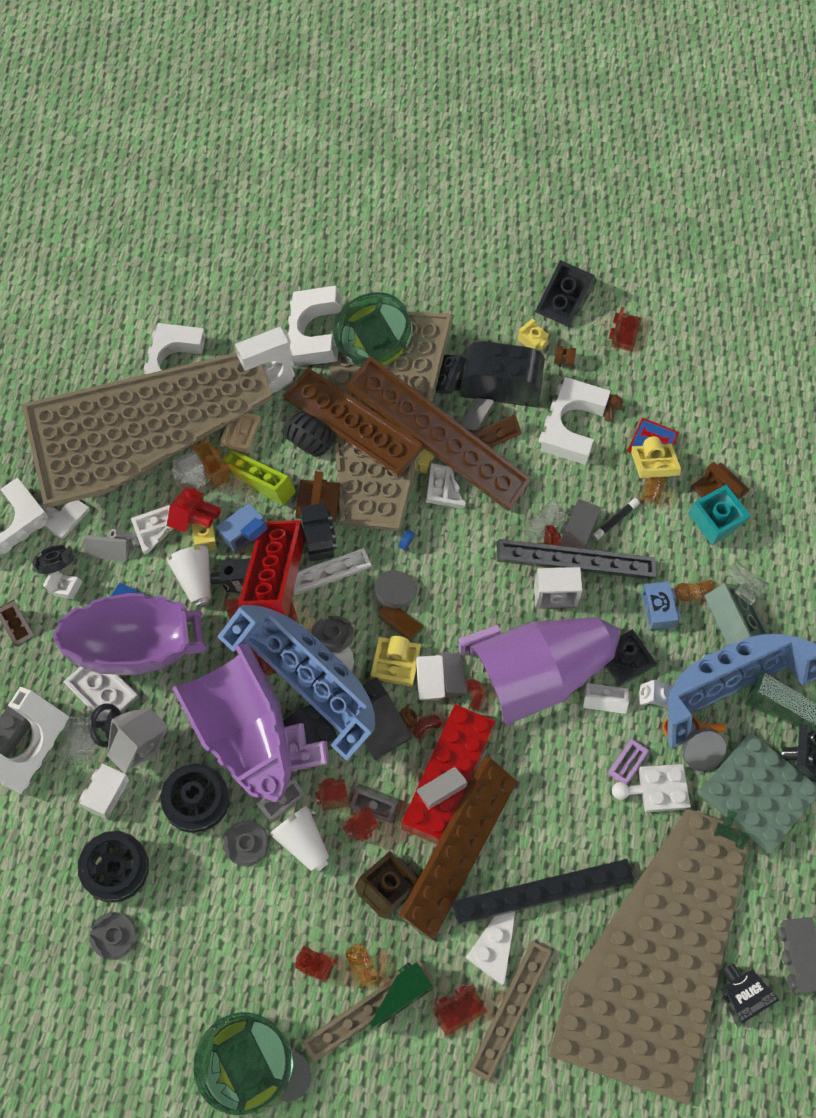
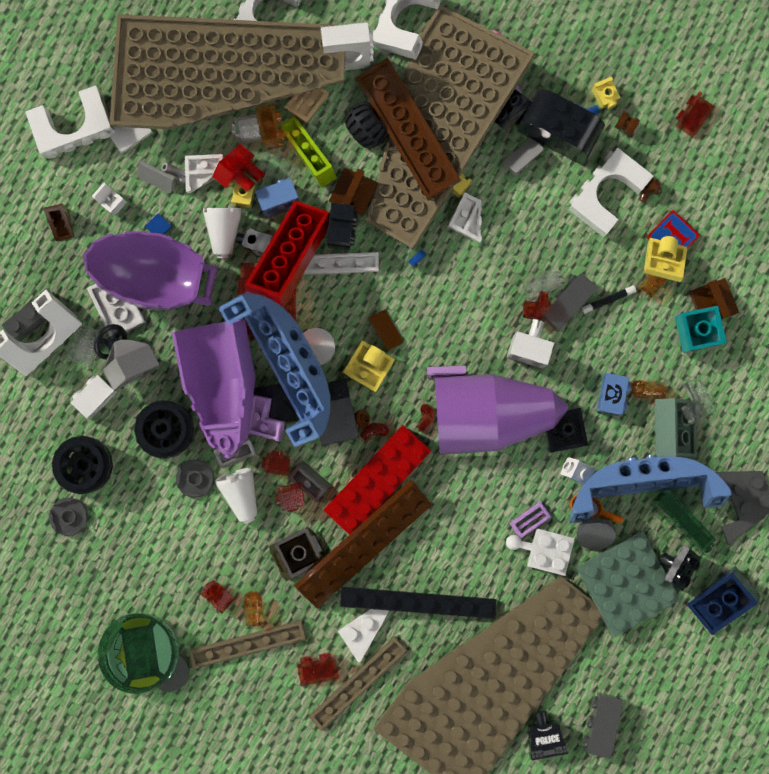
camera: 15 degrees right, 20 degrees up
black tile [32,545,75,574] -> none
blue tile [240,517,268,541] -> none
dark grey tile [311,616,354,652] -> none
clear green piece [333,292,413,367] -> none
reddish brown plate [346,356,531,511] -> none
dark green slope [370,962,433,1031] -> none
dark grey tile [374,570,416,608] -> none
white slope [416,655,445,701] -> none
light grey slope [416,767,468,810] -> none
light grey slope [440,652,468,698] -> none
reddish brown tile [472,415,522,448] -> none
black plate [496,539,656,580] -> none
black slope [535,260,597,327] -> none
white slope [583,683,629,714] -> none
clear green piece [713,810,749,851] -> none

